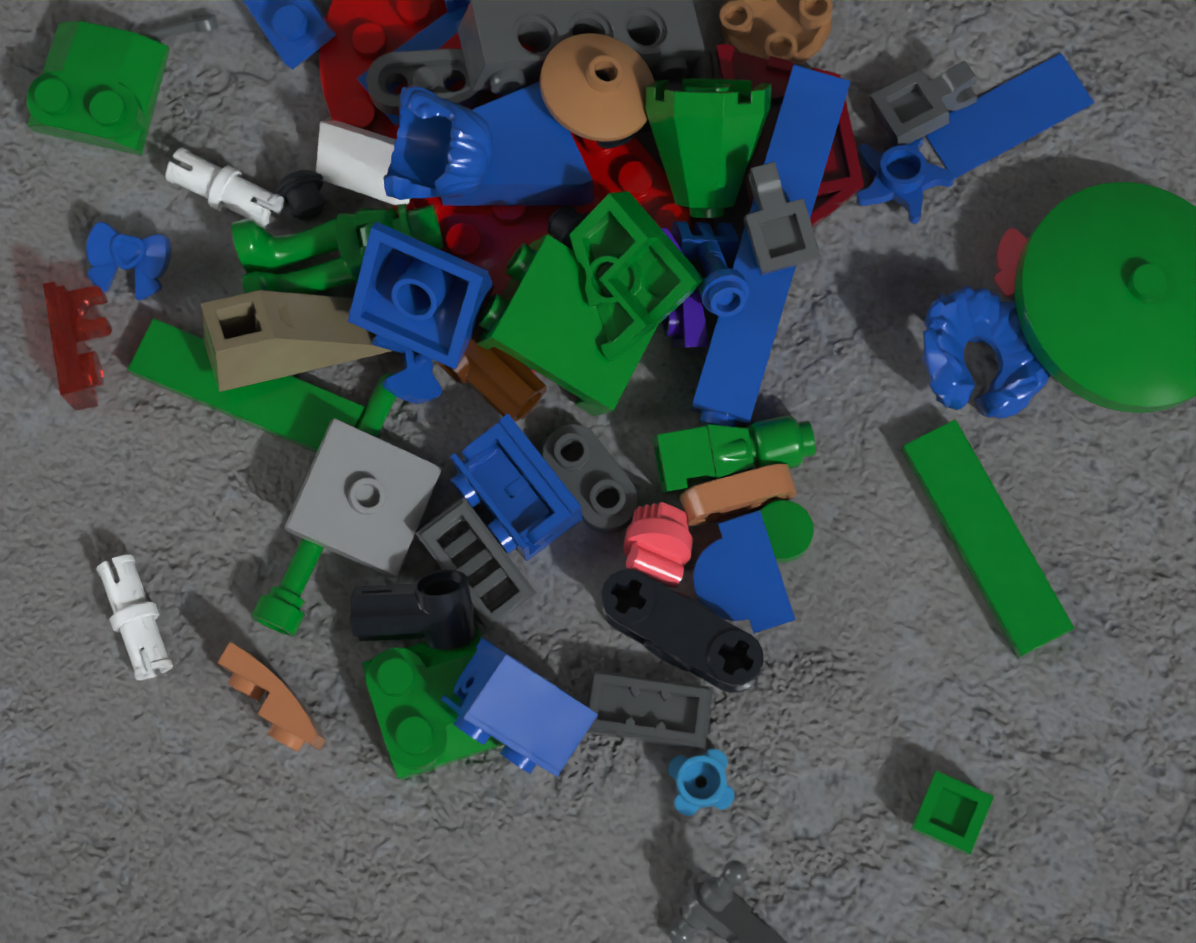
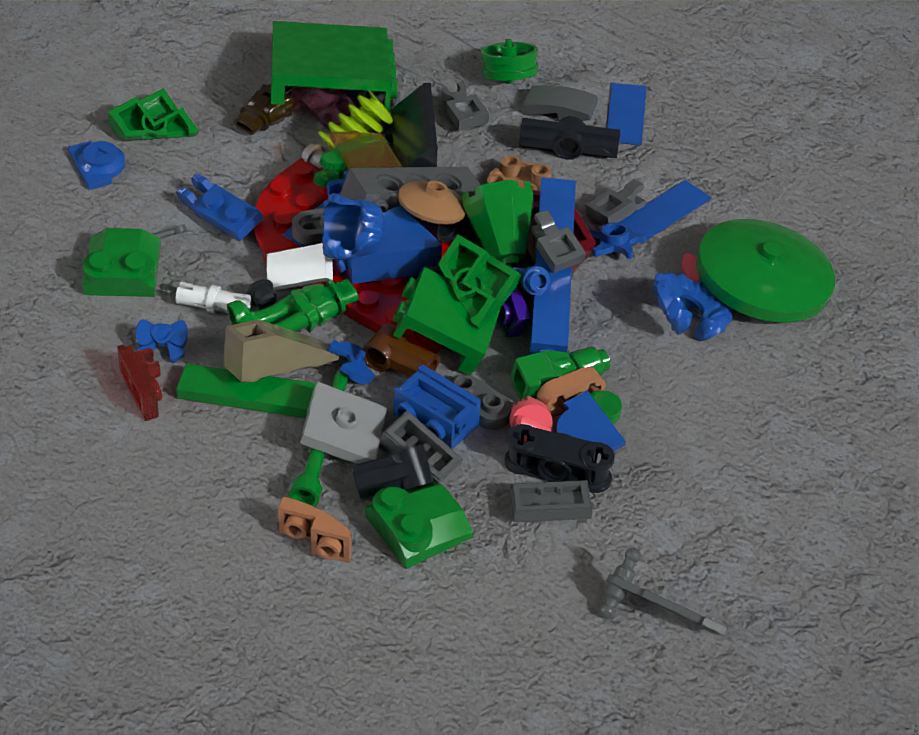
camera: 20 degrees left, 30 degrees down
white pin [96,554,173,680] -> none
blue slope [348,222,495,369] -> none
blue hinge [441,637,598,777] -> none
dark azure plate [668,749,735,816] -> none
green tile [901,419,1075,659] -> none
green plate [910,771,994,855] -> none

